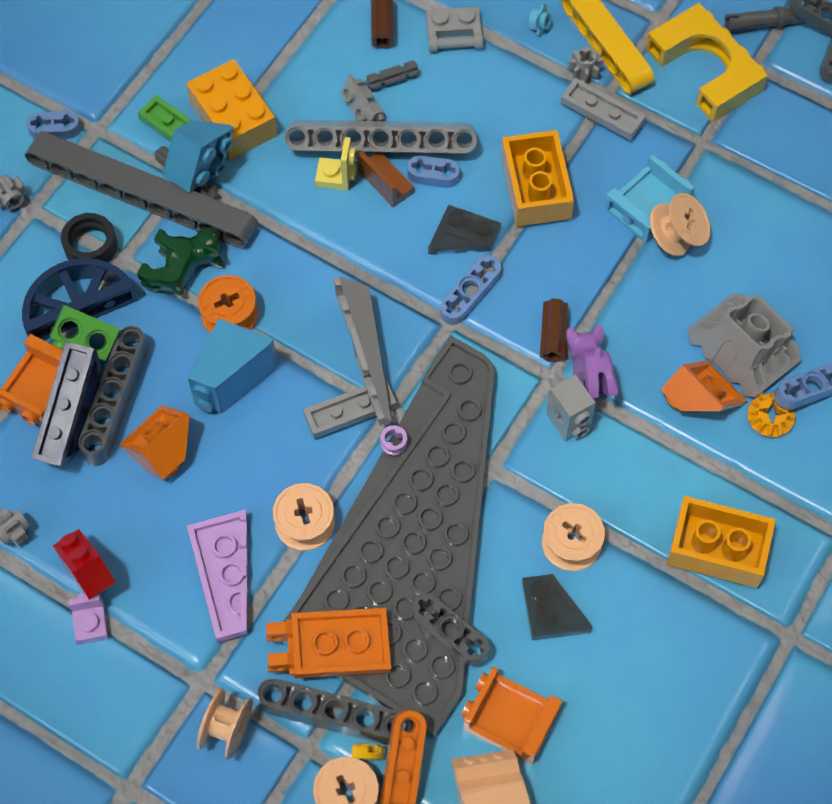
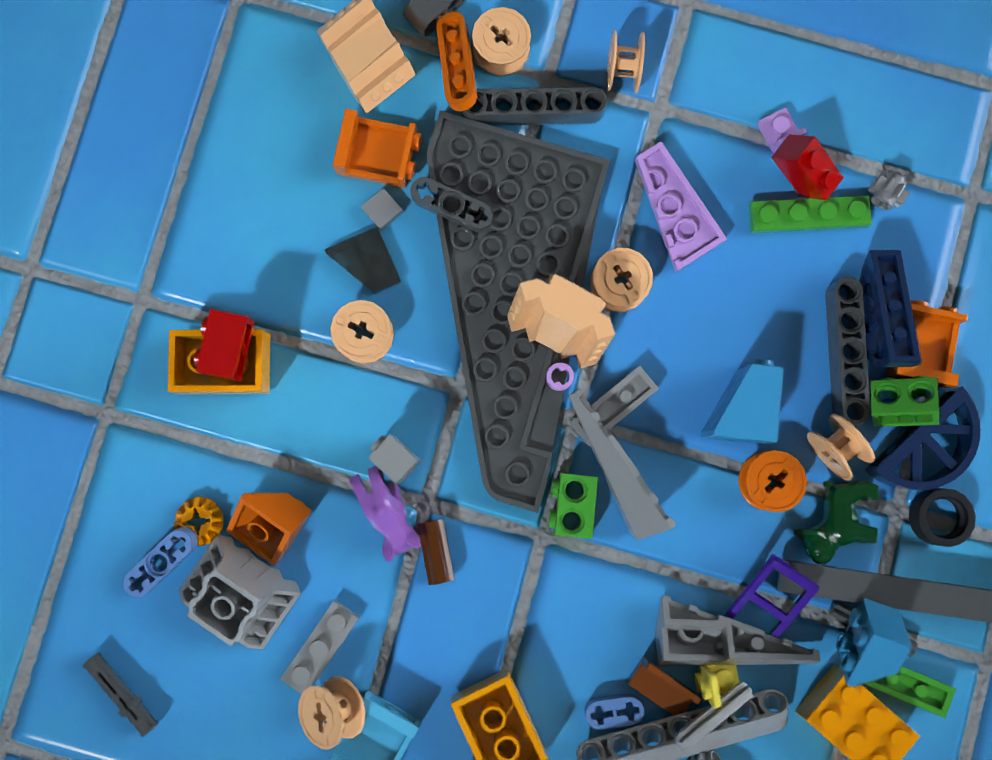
camera: 160 degrees right, 20 degrees up
orange slope [119,405,190,480] -> none
orange tile [266,608,391,678] -> none
yellow tile [351,742,387,760] -> none
clear smoke wing [428,205,501,255] -> none
medium blue beam [440,255,501,325] -> none
none -> red brick [194,309,255,382]
none -> light grey plate [280,599,360,694]
none -> light grey tile [361,188,403,231]
none -> light nougat slope [507,274,615,369]
none -> bright green brick [549,473,598,539]
none -> light grey wedge [655,596,821,666]
none -> light grey axle [674,681,753,751]
none -> dark purple window [724,554,820,638]
none -> bright green plate [749,196,872,233]
none -> light nougat piece [807,414,875,481]

